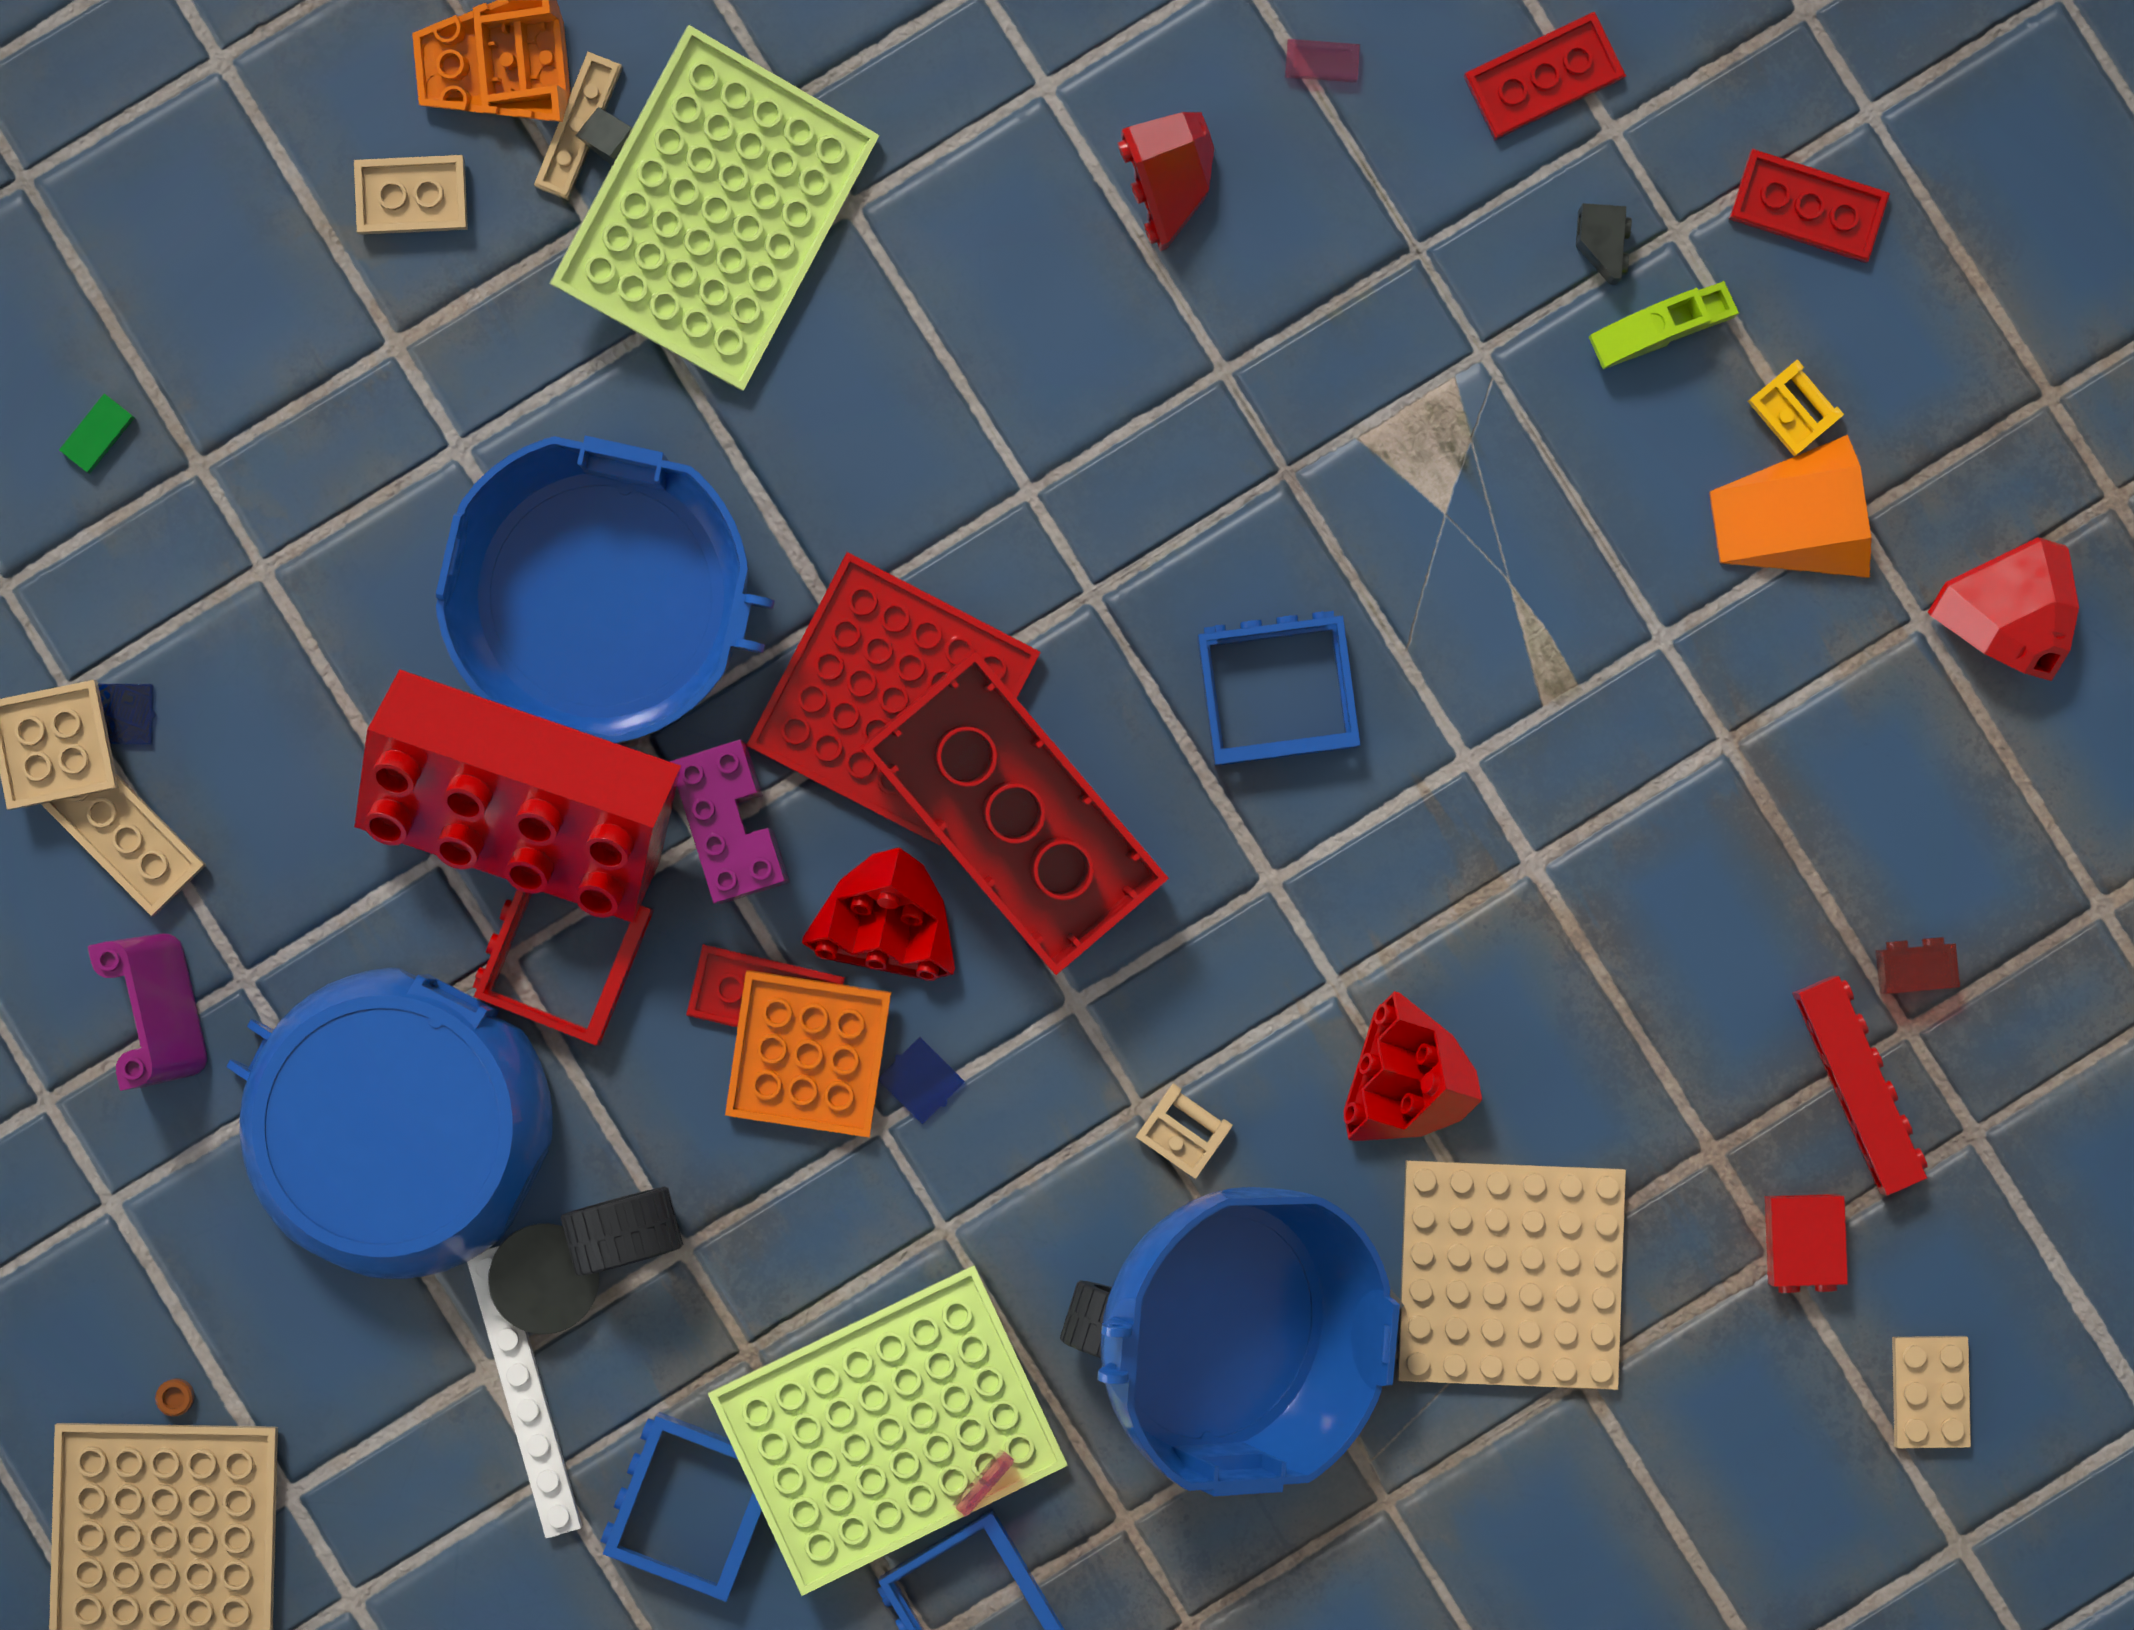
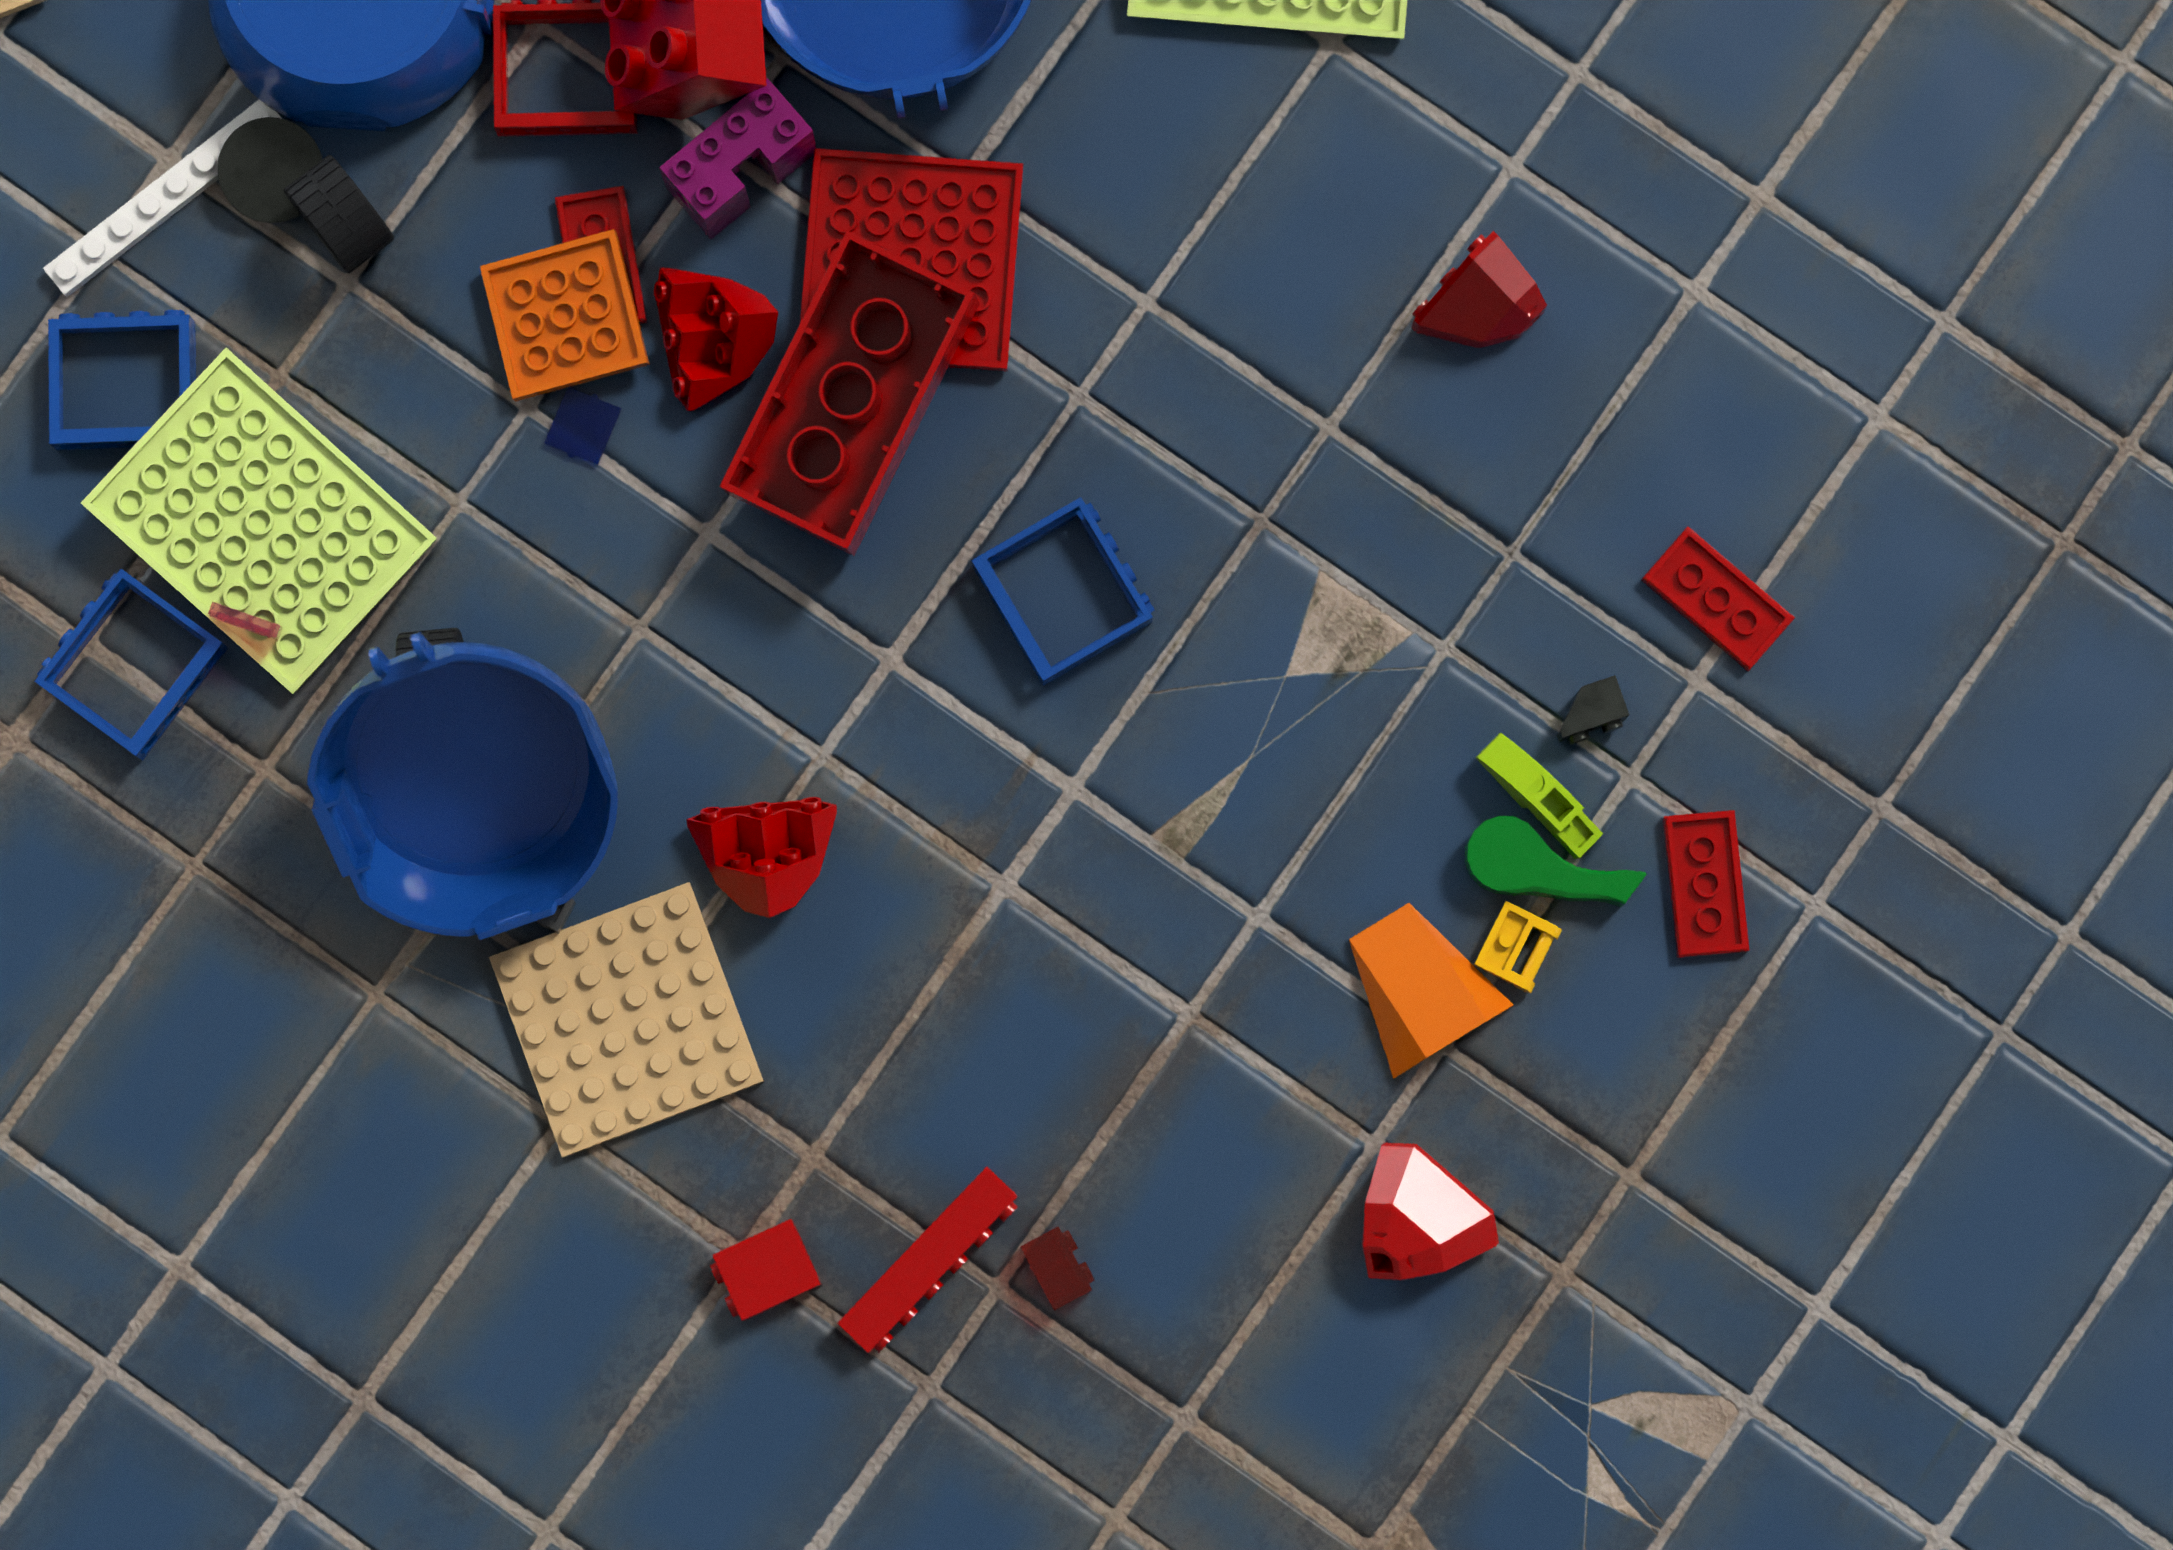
camera: 70 degrees right, 5 degrees down
tan plate [1135,1083,1233,1179] -> none
clear pink tile [1285,39,1360,83] -> none
tan plate [1892,1336,1971,1448] -> none
none -> green animal [1465,816,1647,907]

